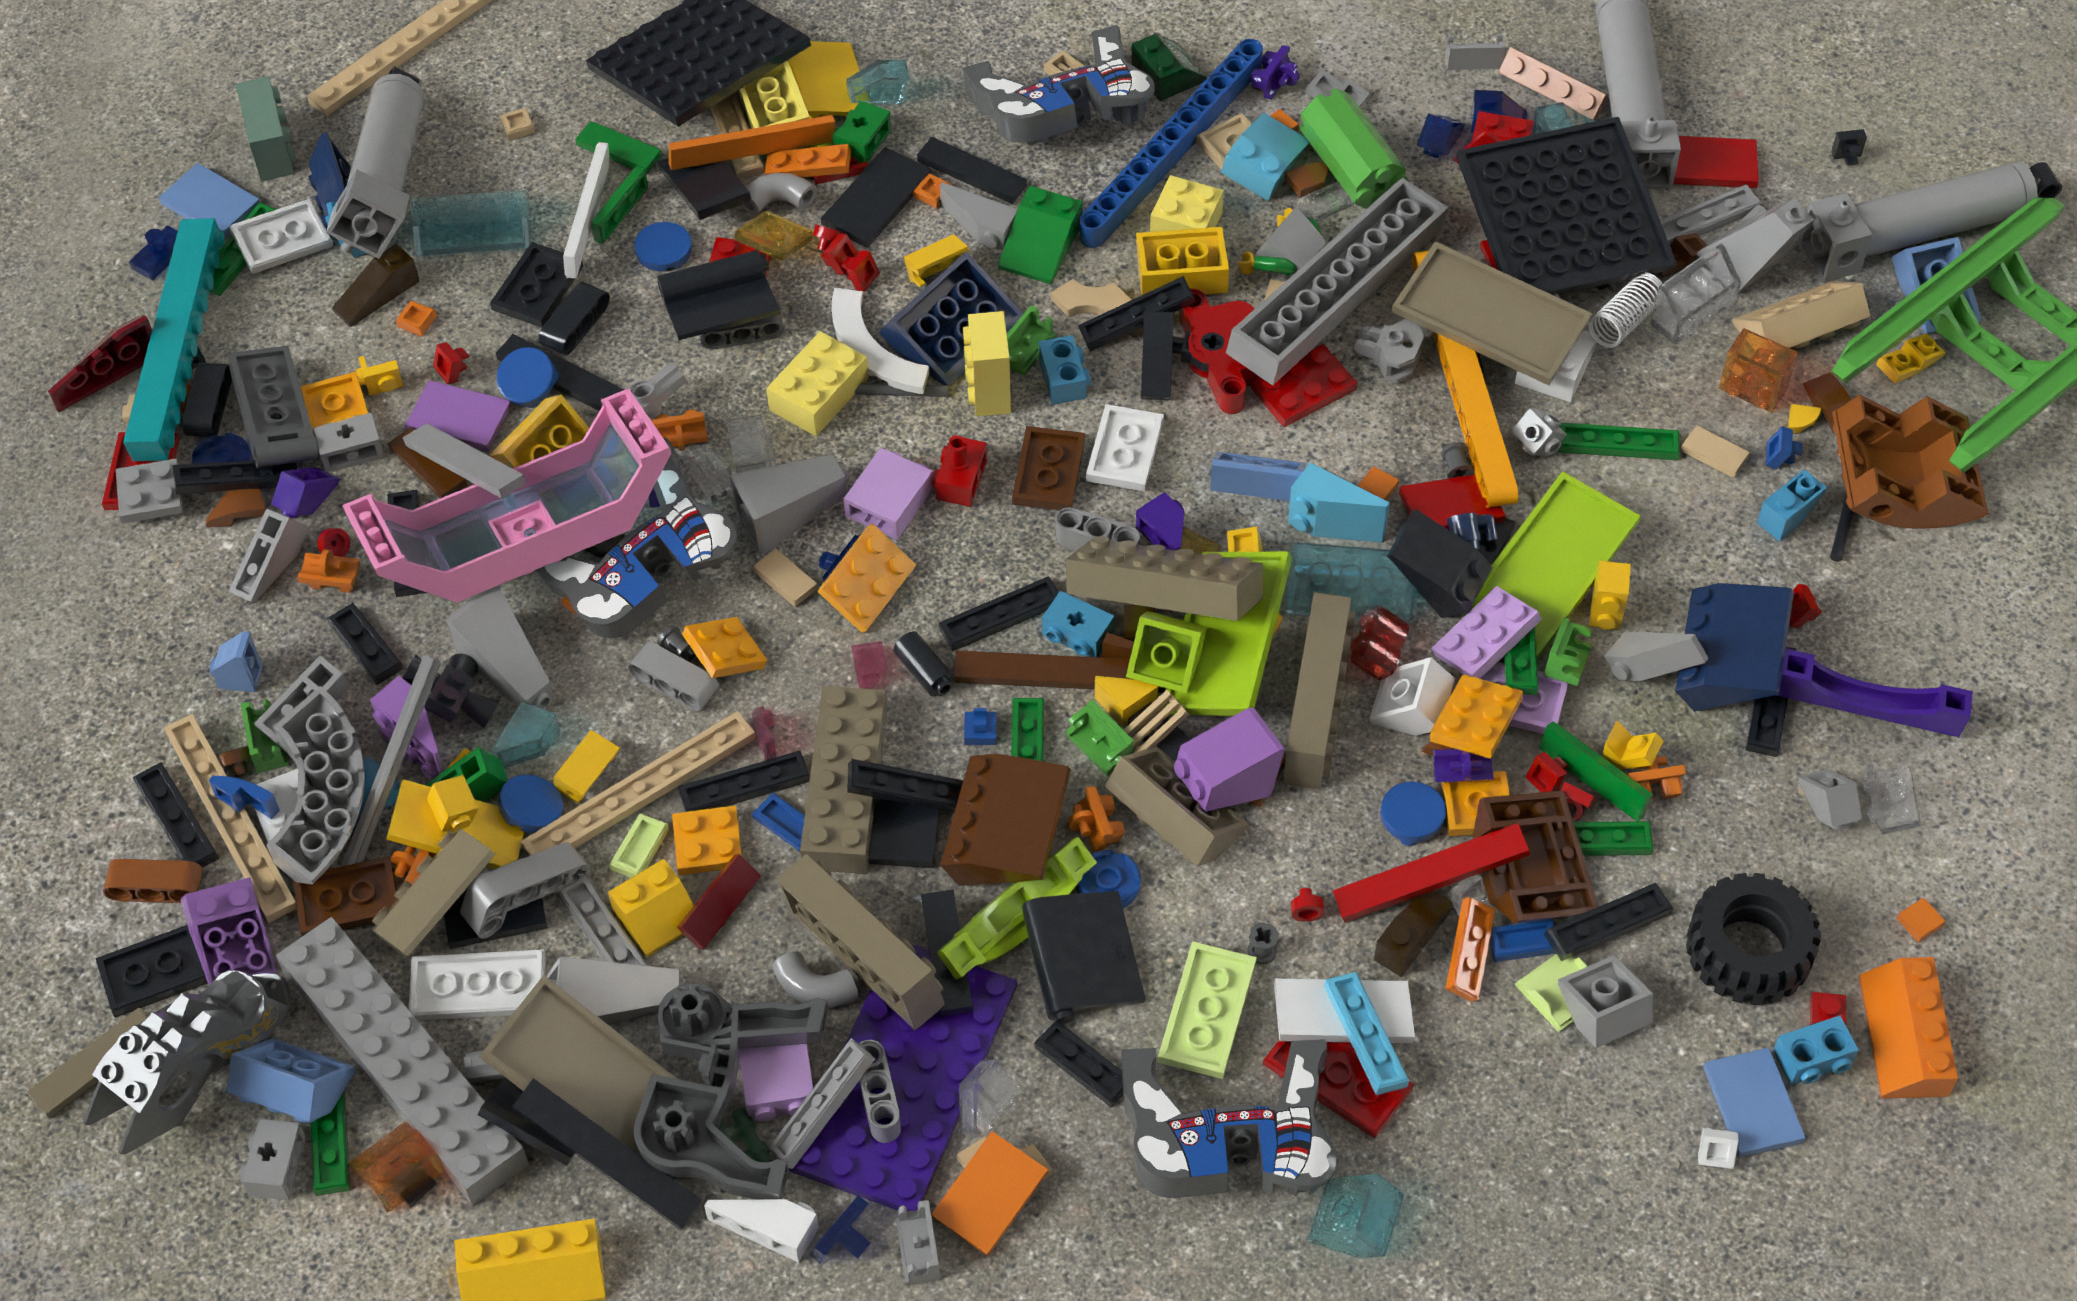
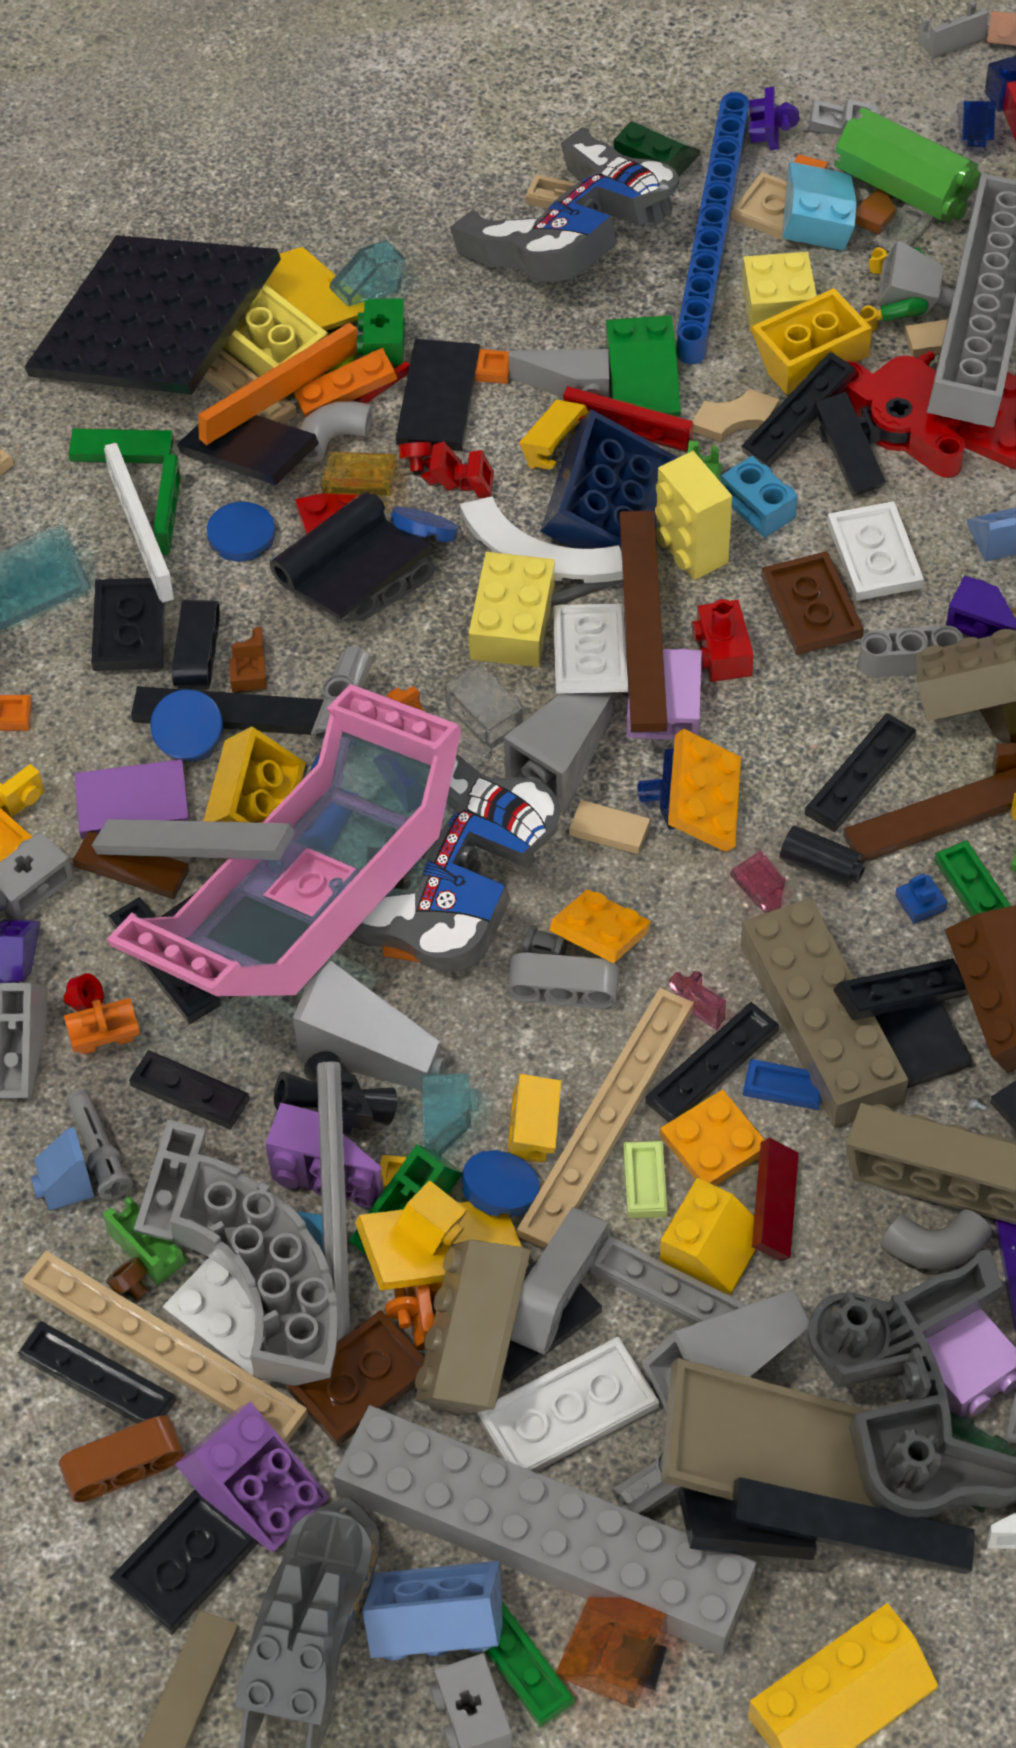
camera: 25 degrees left, 0 degrees up
blue slope [208,775,280,819] -> none
red tile [433,342,469,385] -> none
black tile [917,137,1027,204] -> none
dark azure brick [1042,591,1115,657] -> none
none -> light grey pin [67,1090,133,1200]
none -> dark orange slope [229,627,267,692]
none -> blue tile [390,506,459,542]
none -> white tile [553,604,628,694]
none -> red tile [563,386,694,452]
none -> reddish brown tile [620,511,667,732]

